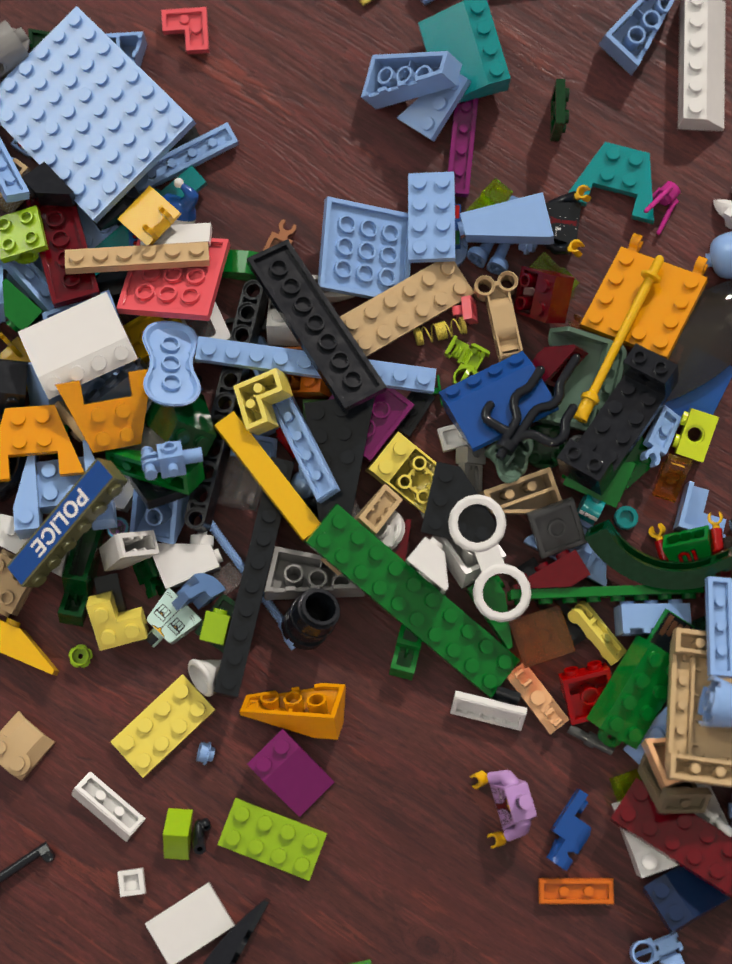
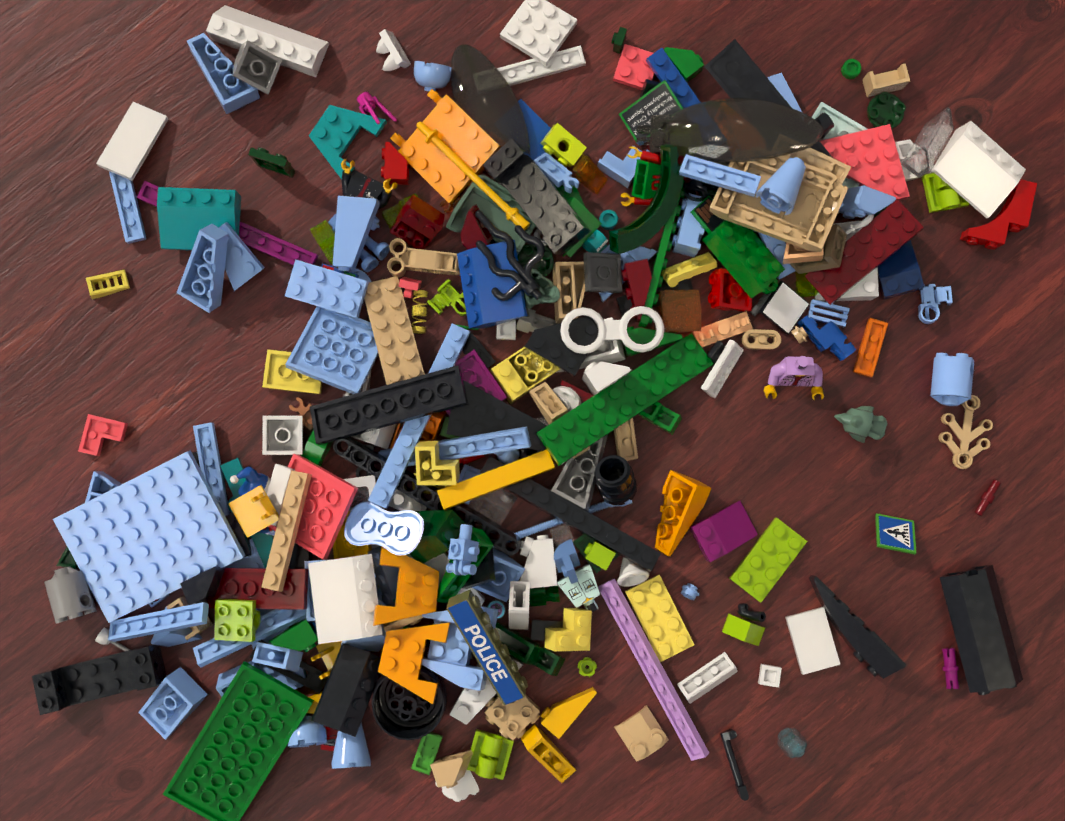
camera: 75 degrees left, 5 degrees up
none -> light grey slope [232,40,282,95]
none -> light yellow plate [262,349,322,394]
none -> white slope [262,416,303,455]
none -> red slope [381,142,409,185]
none -> white plate [389,489,427,511]
none -> lavender plate [598,579,709,761]
none -> tan tile [614,418,638,461]
none -> black piece [683,179,708,202]
none -> tan plate [742,329,781,350]
none -> white tile [759,281,810,335]
none -> clear light blue head [777,728,807,758]
none -> tan plate [791,326,808,343]
none -> light blue tile [808,299,850,328]
none -> sand green head [834,406,888,443]

